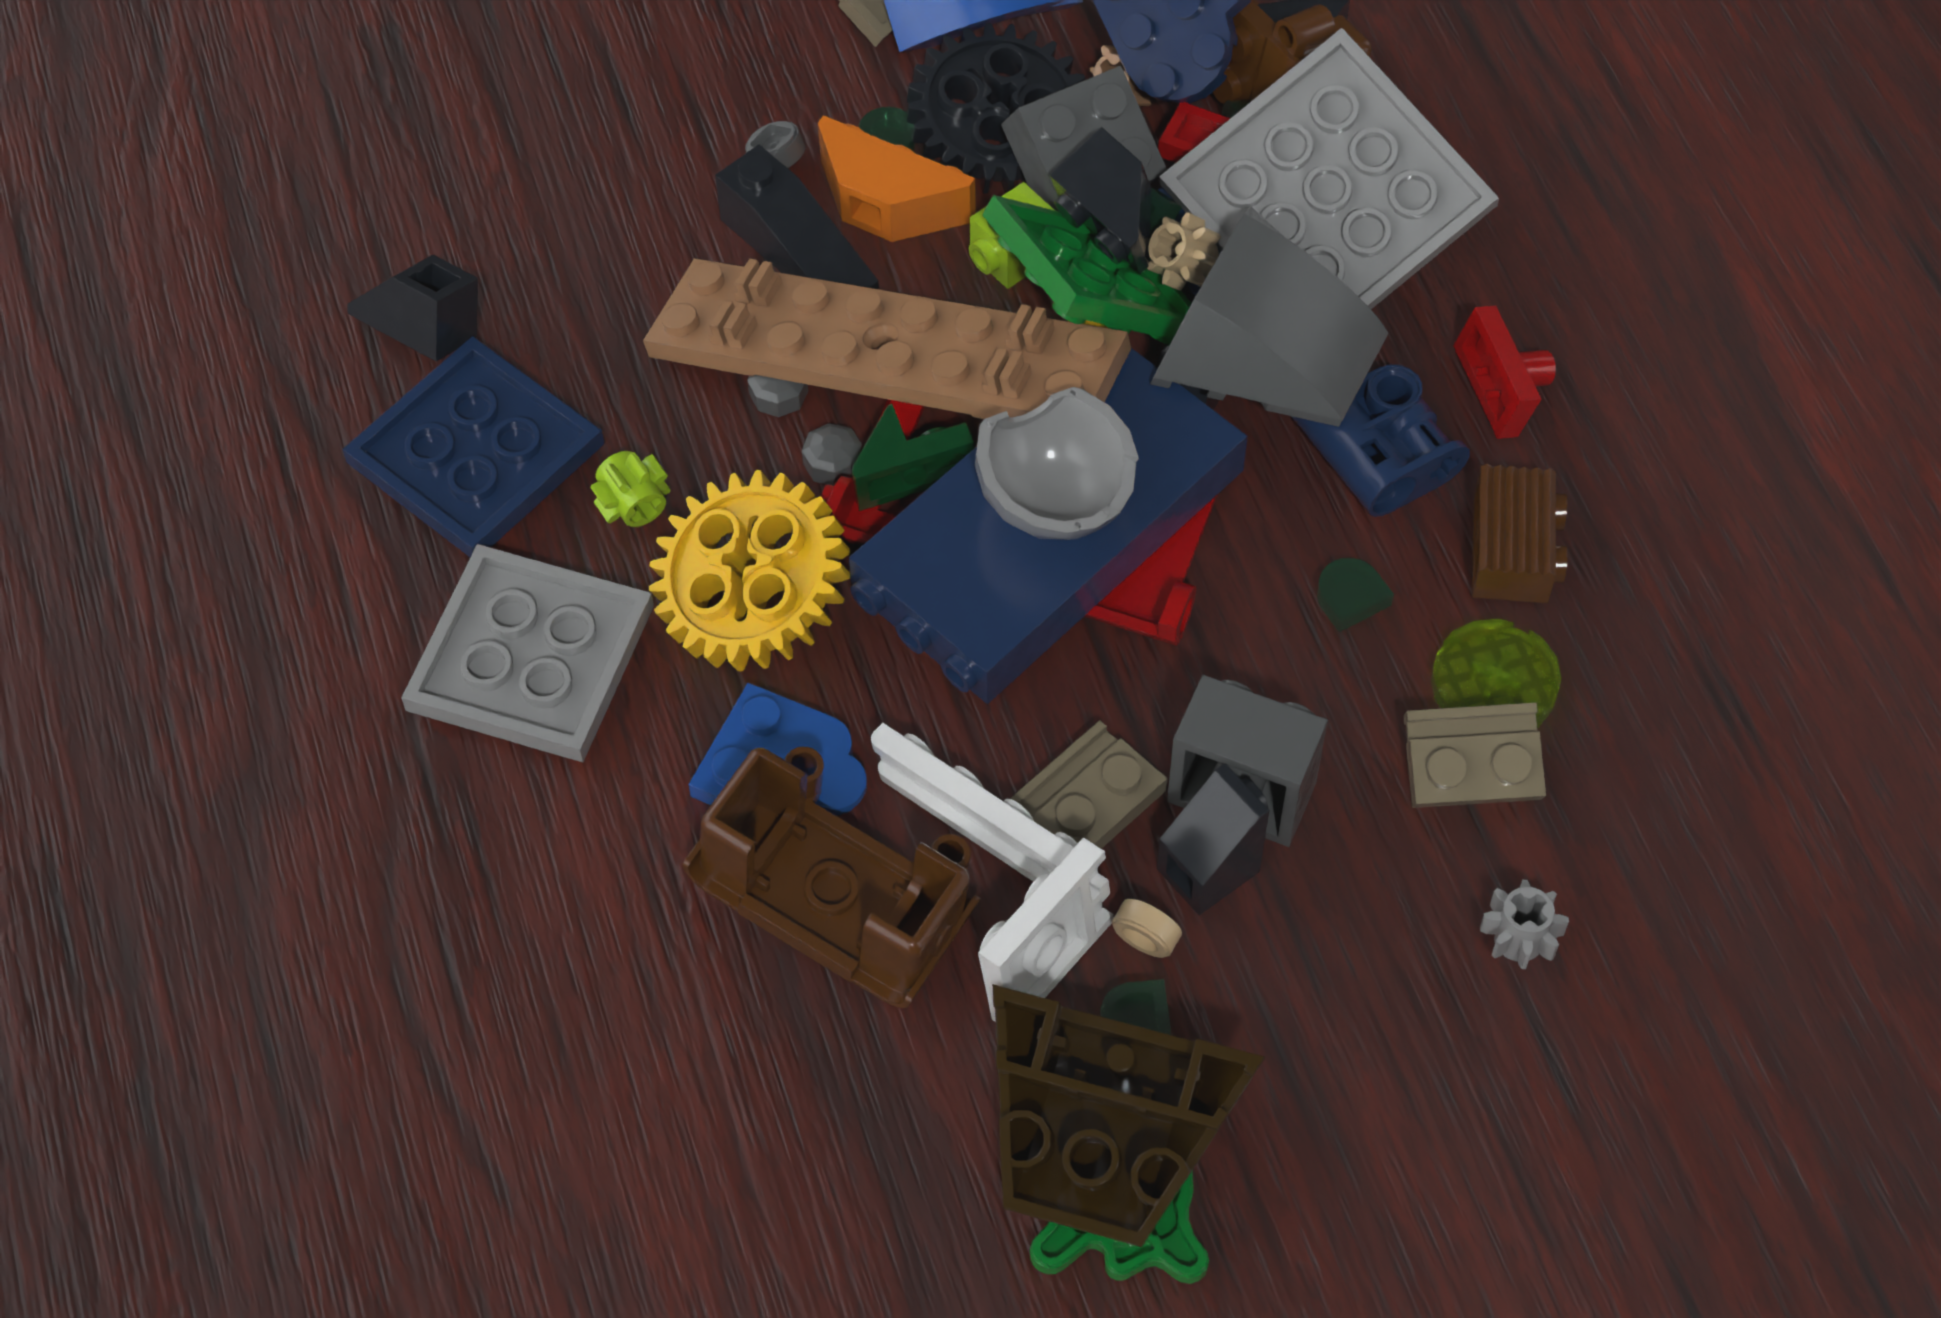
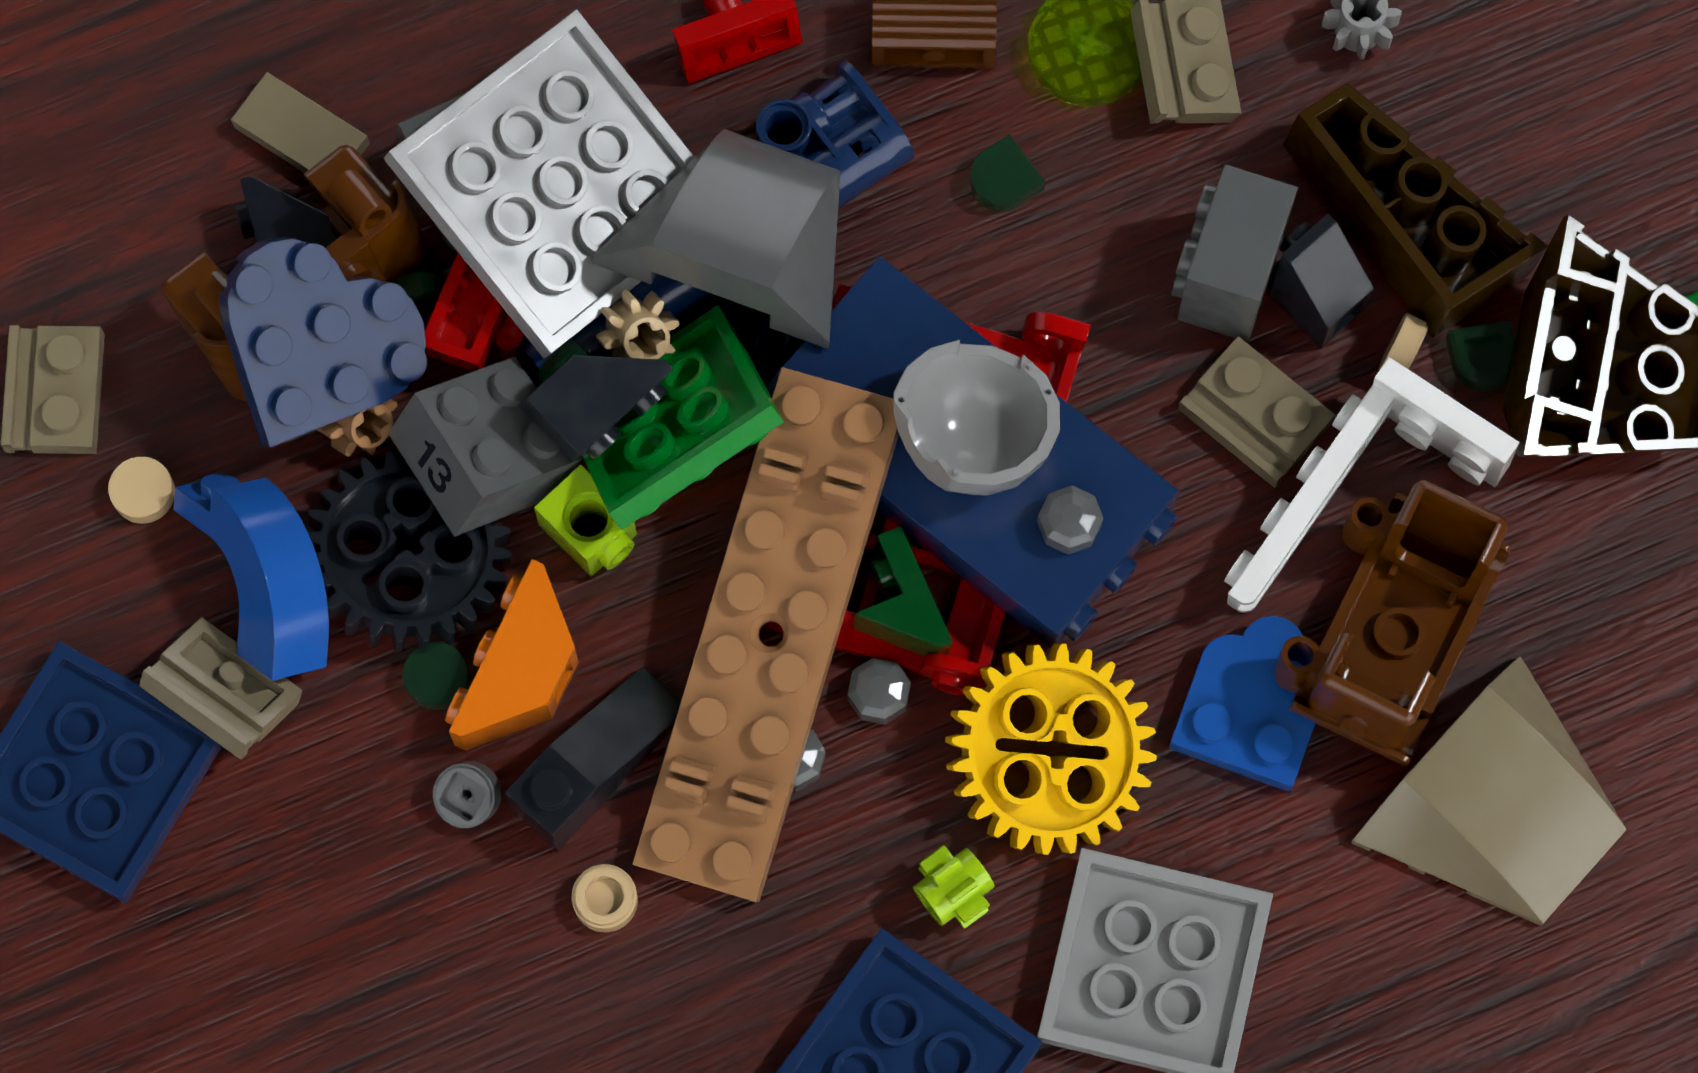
camera: 95 degrees left, 15 degrees up
none -> dark tan tile [231,72,370,173]
none -> tan tile [572,864,638,933]
none -> dark grey tile [1037,485,1104,555]
none -> dark brown wedge [1283,83,1548,338]
none -> dark tan wedge [1351,656,1627,926]

